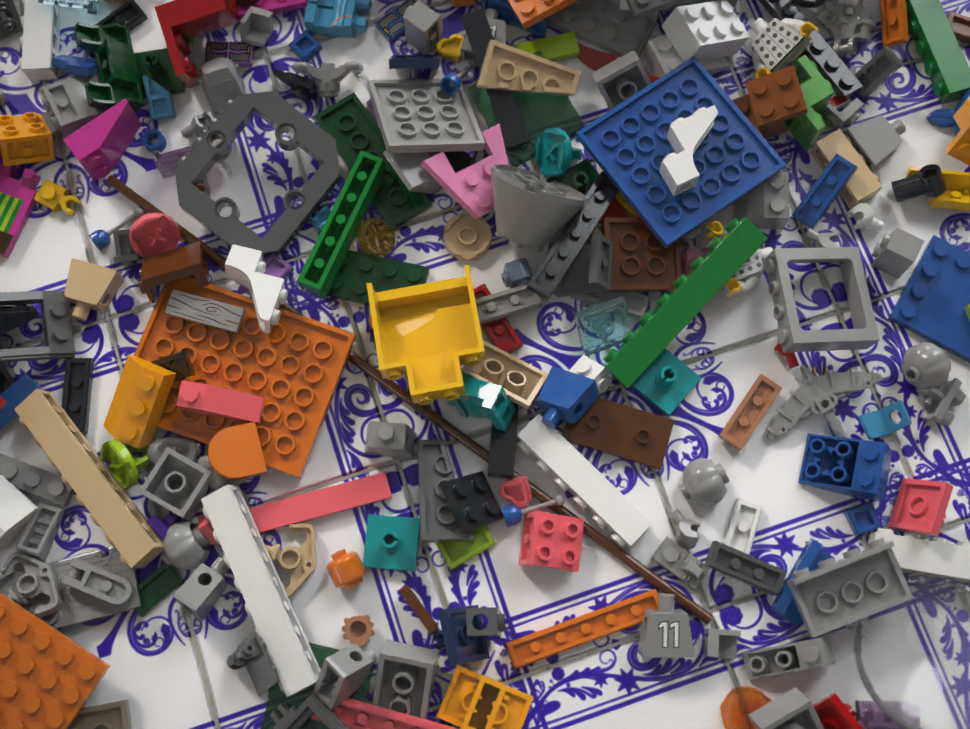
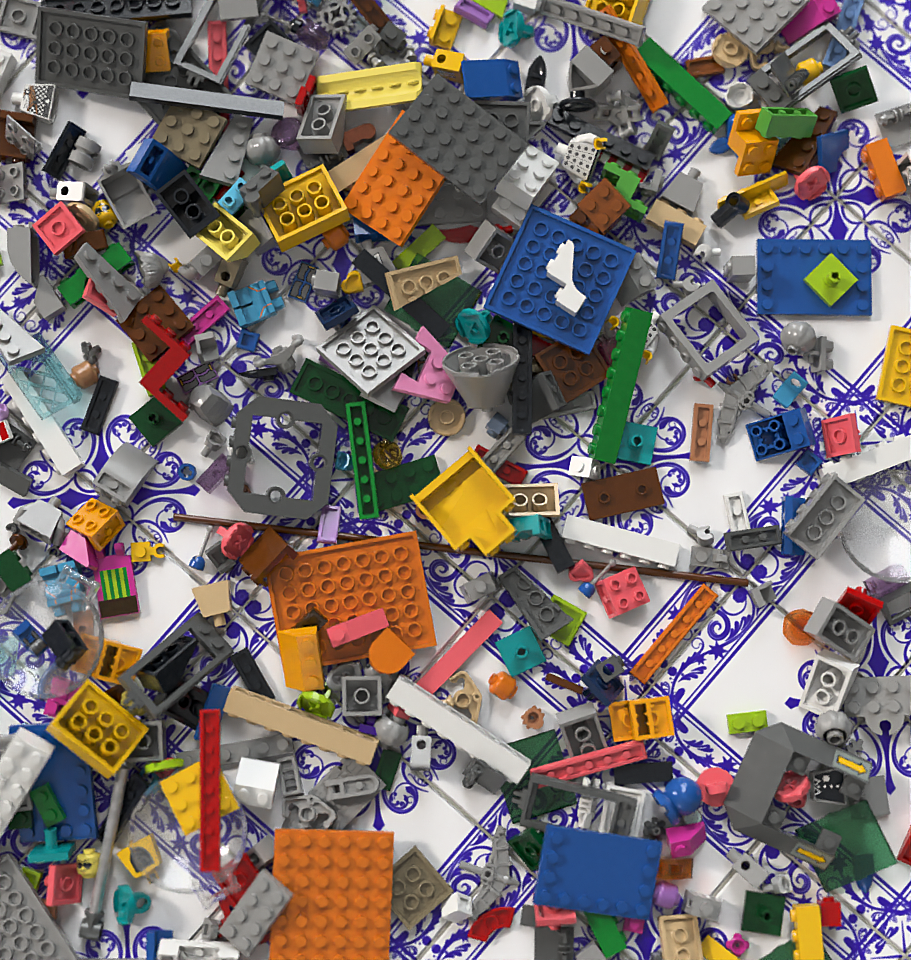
camera: 35 degrees left, 10 degrees up
blue tile [52,55,99,77] -> none
dark pink slope [63,98,142,181] -> none
dark green bracket [74,22,144,112] -> none
dark azure tile [142,75,176,121] -> none
light grey tile [165,289,246,334] -> none
white arch [225,244,288,334] -> none
light grey torso [313,644,377,710] -> none
blue hinge [440,59,477,95] -> none
black plate [440,471,504,534] -> none
blue torso [538,366,599,429] -> none
clear light blue tile [574,296,630,356] -> none
light grey torso [638,594,694,658] -> none
light grey plant [679,458,730,506] -> none
light grey slope [742,636,835,680] -> none

